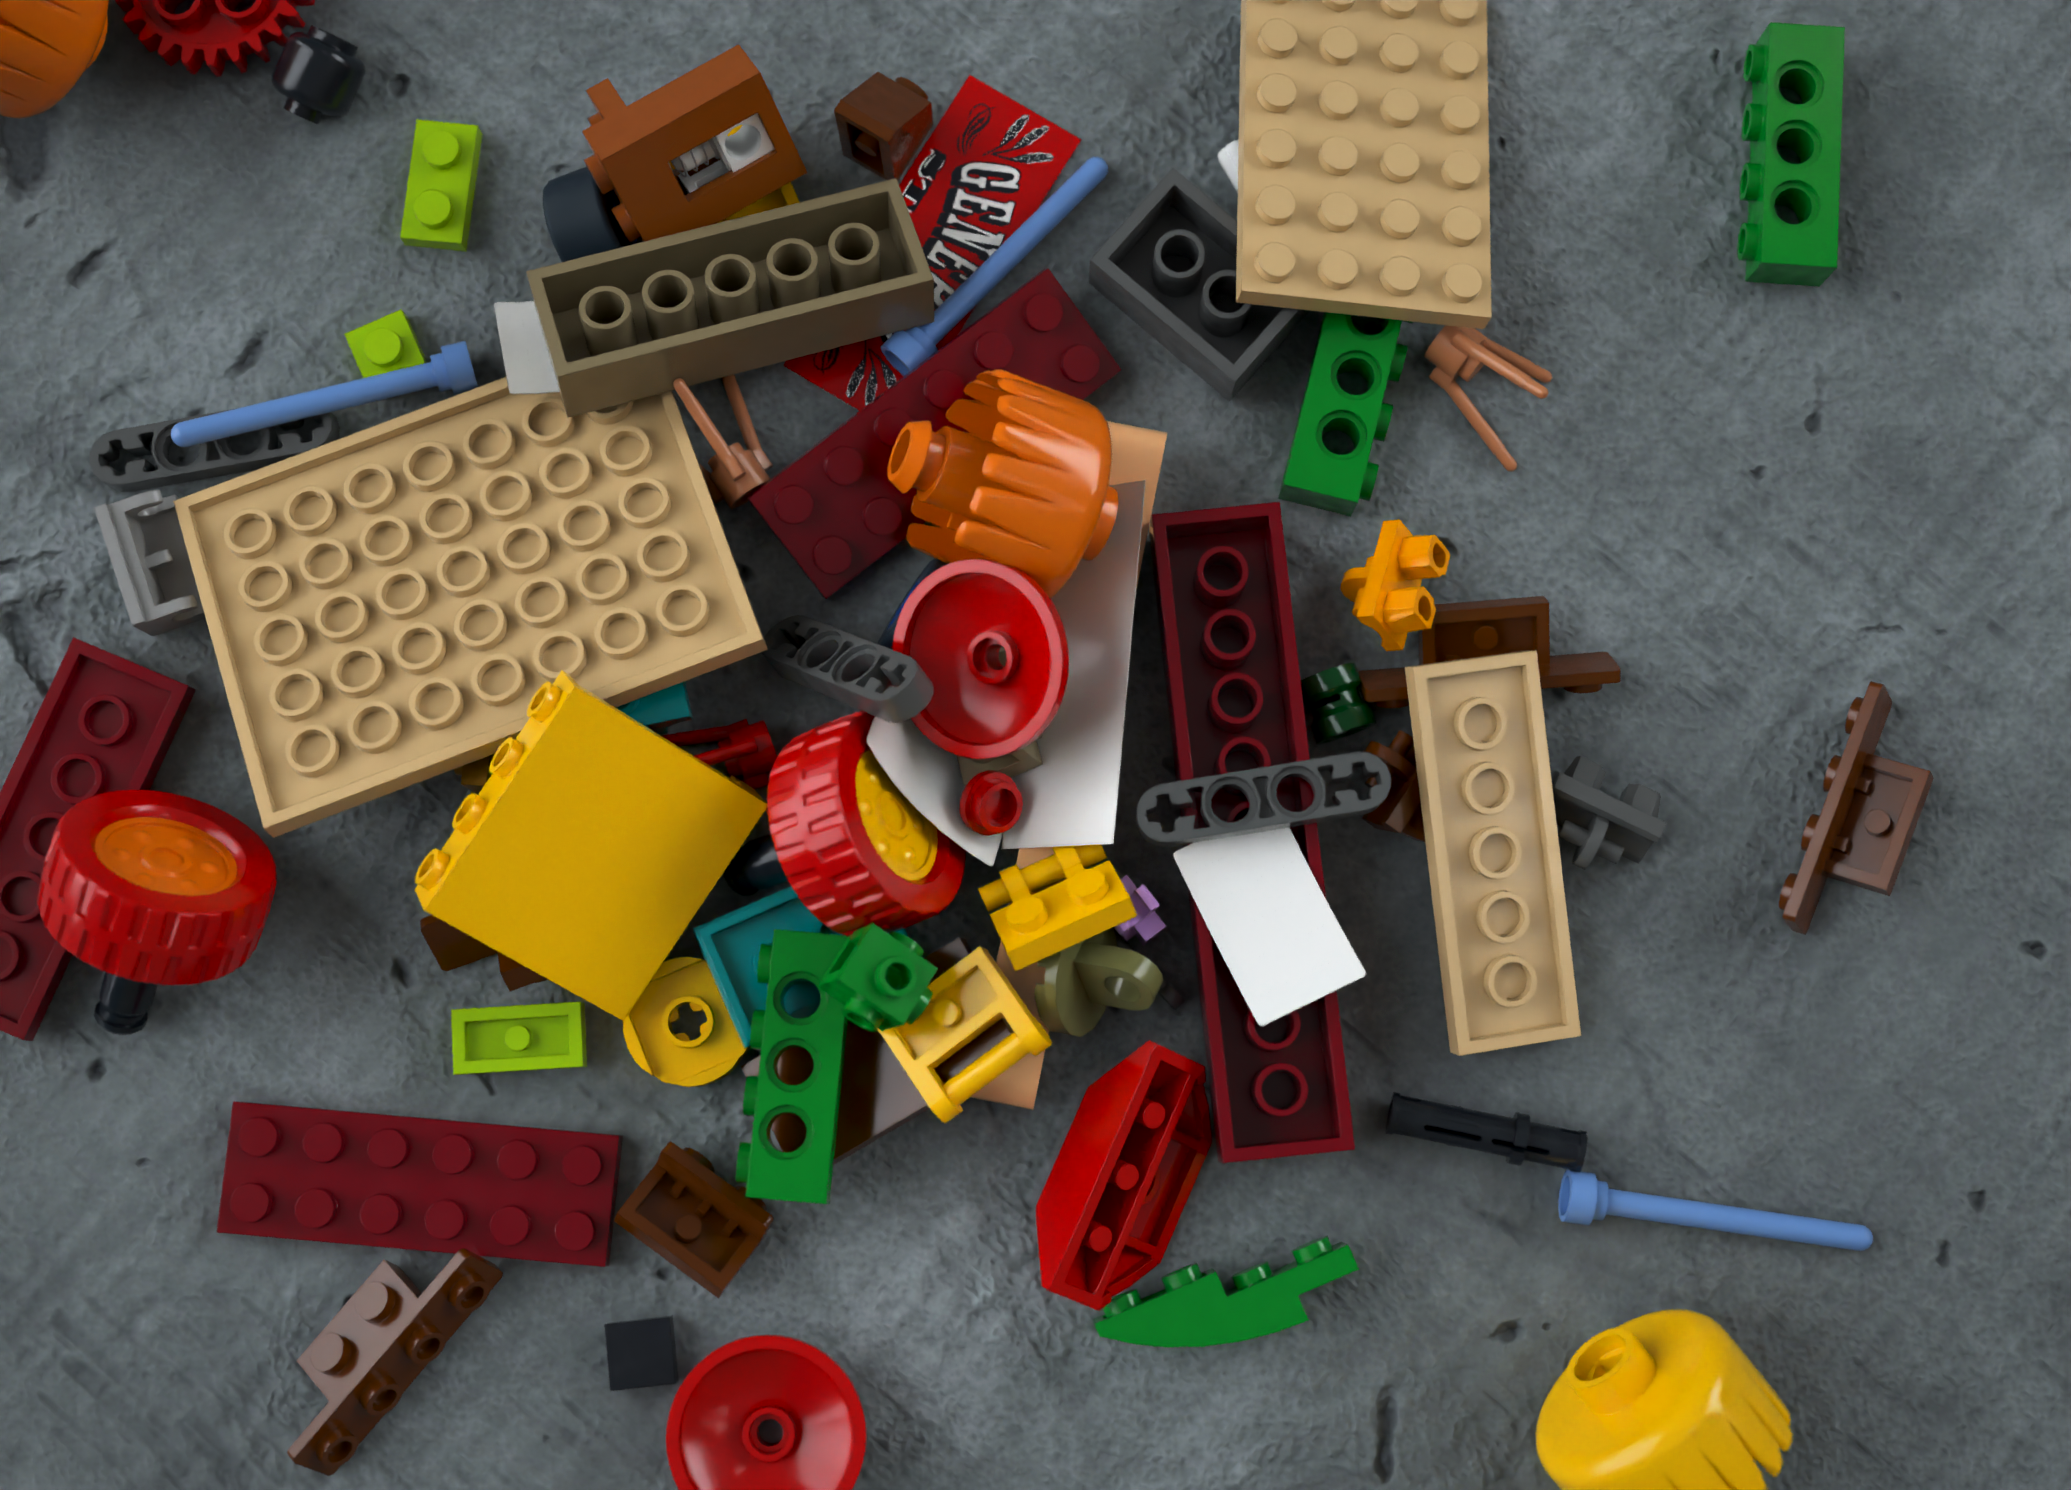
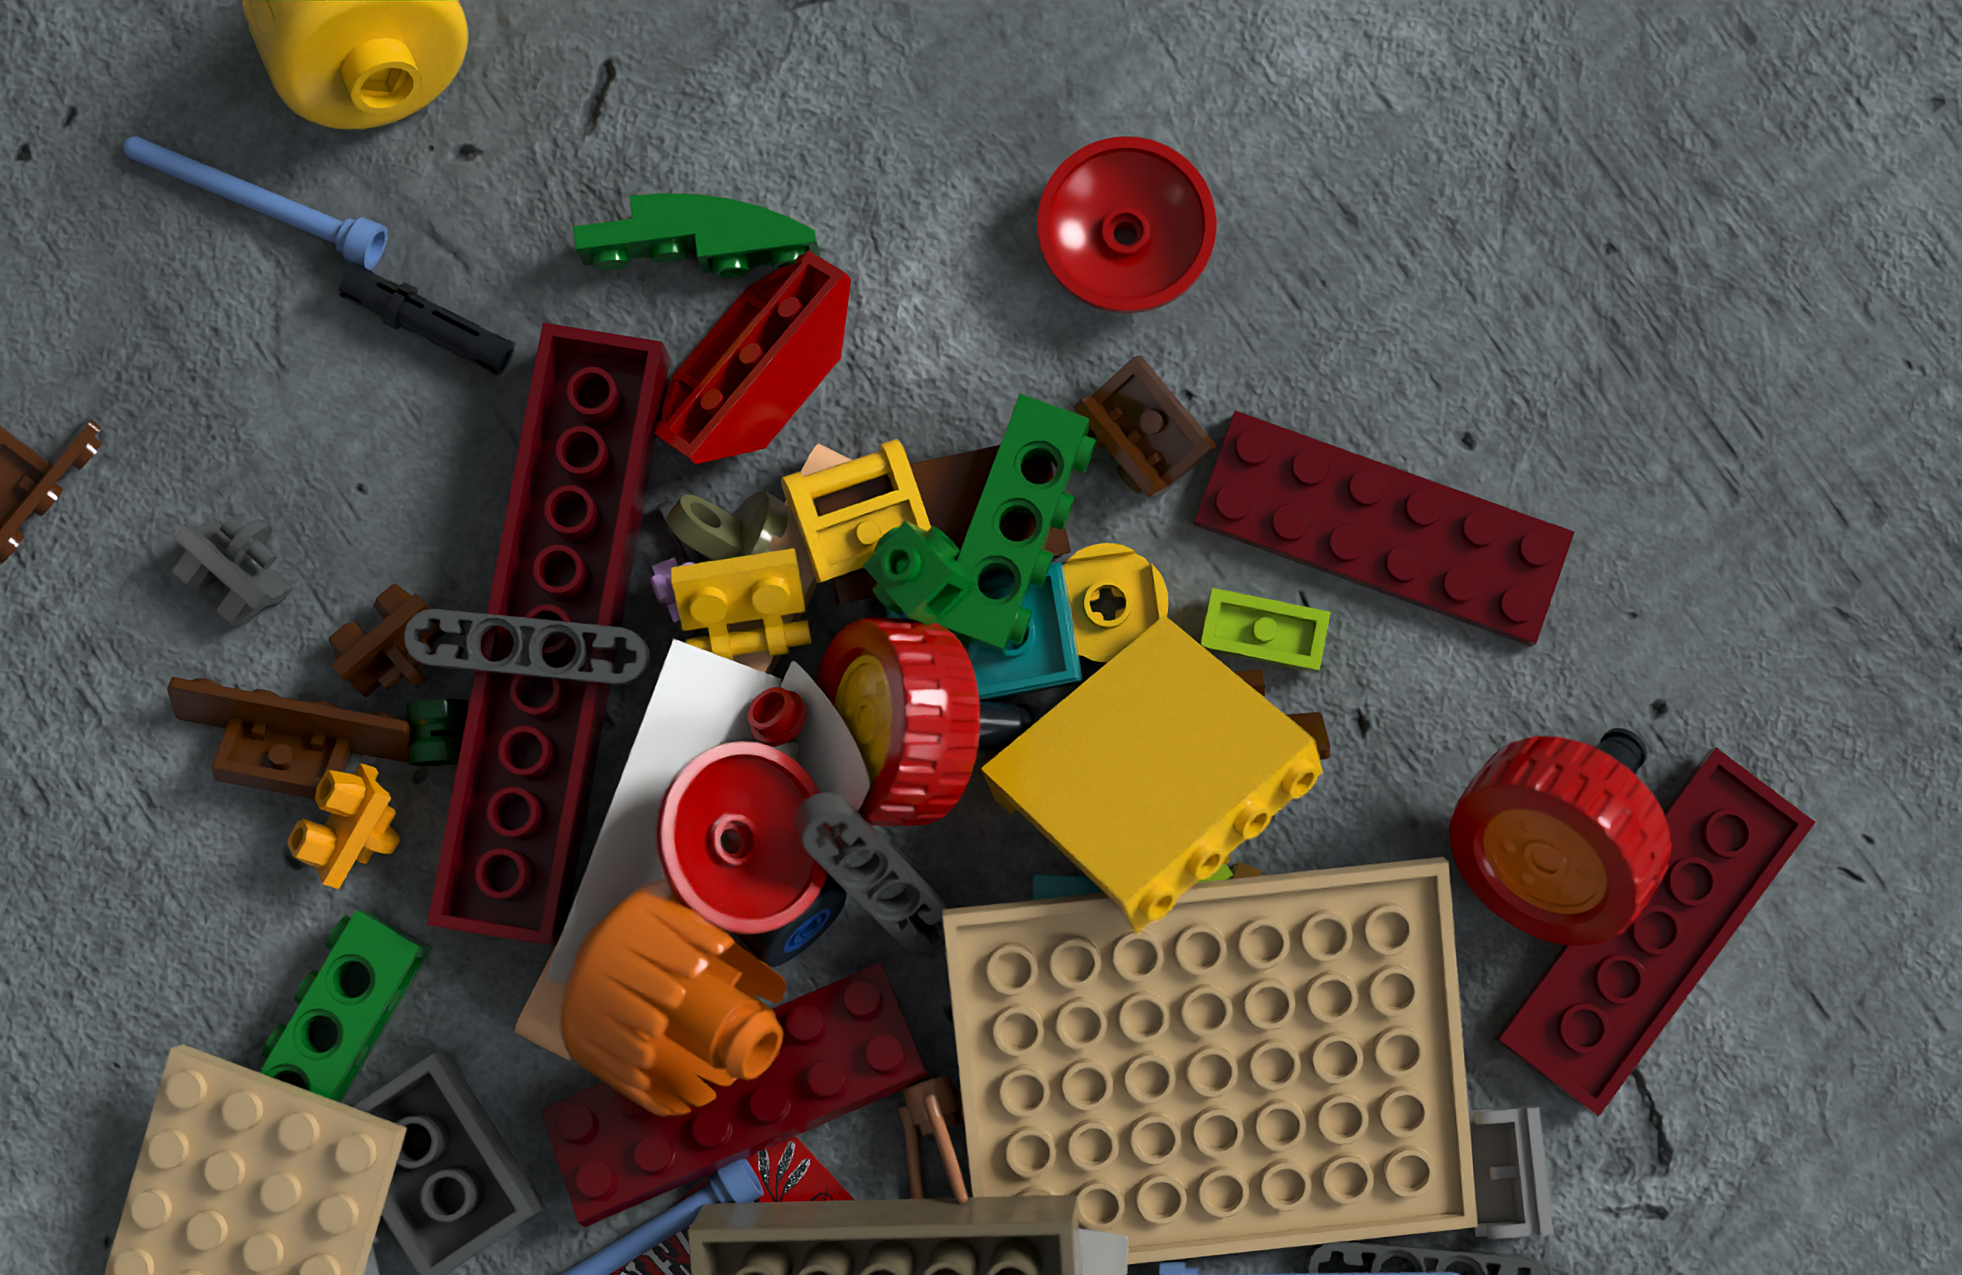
camera: 165 degrees left, 0 degrees up
reddish brown bracket [287,1248,503,1476] -> none
black tile [604,1316,679,1391] -> none
red plant [661,719,777,790] -> none
white sticker [1173,827,1366,1026] -> none
tan plate [1405,650,1581,1056] -> none
nougat plant [1424,325,1552,471] -> none

